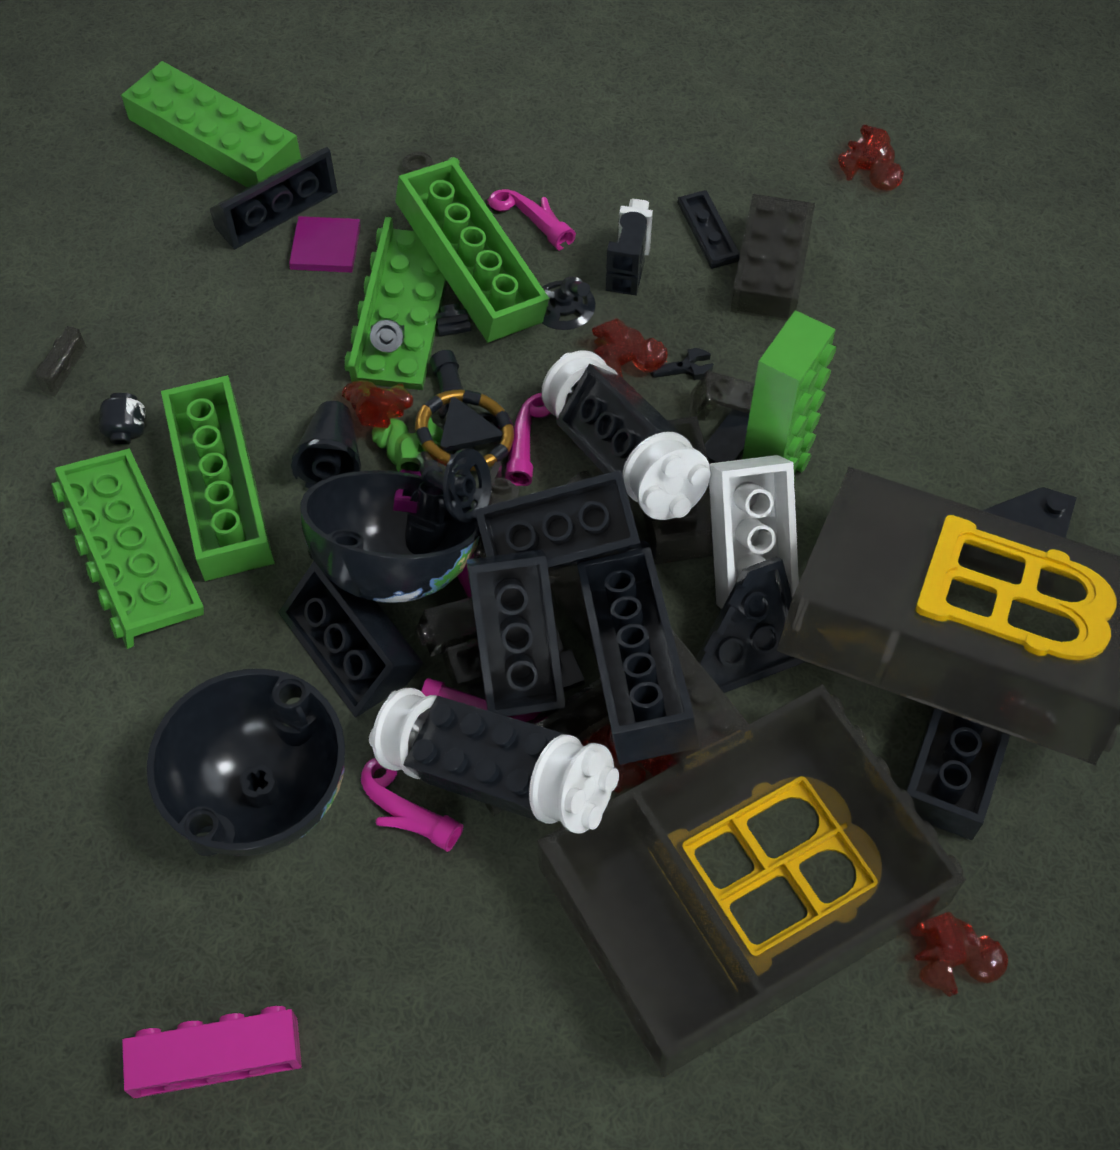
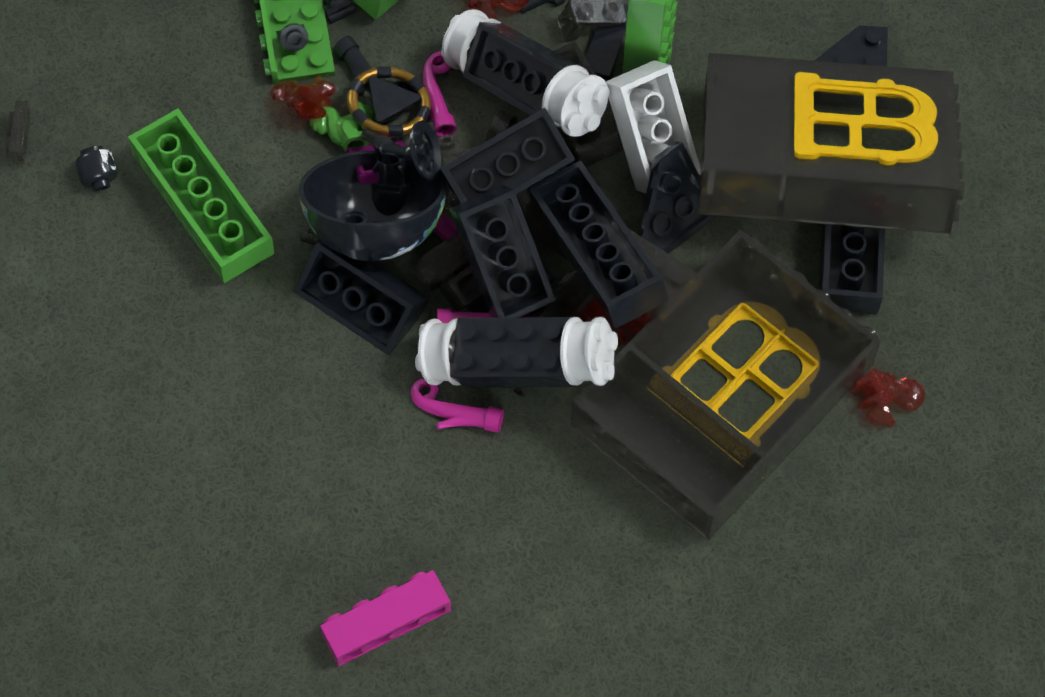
camera: 20 degrees left, 5 degrees up
bright green bracket [51,448,204,649] -> none
black piece [147,669,345,856] -> none
black cone [291,401,361,489] -> none

